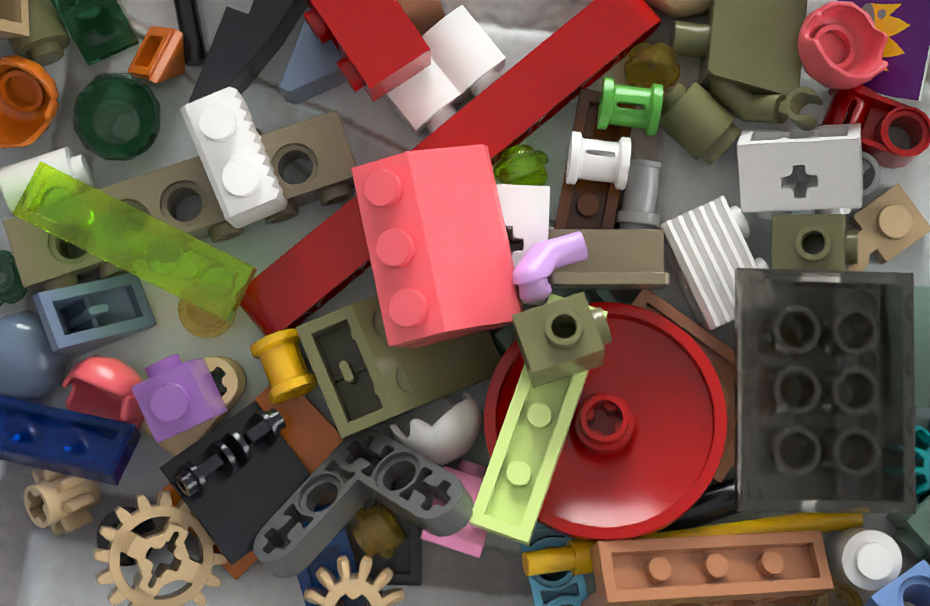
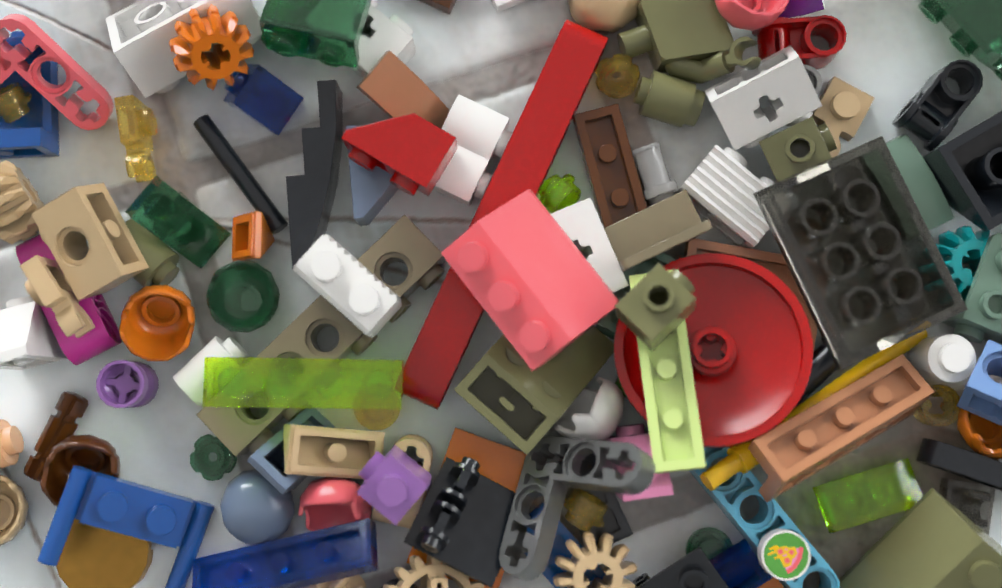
camera: 25 degrees left, 0 degrees up
yellow bush [250,328,319,404] -> none
lavender arm [513,231,588,303] -> none
white bush [566,131,631,190] -> none
bright green bush [597,76,663,137] -> none
none -> tan slope [283,424,385,479]

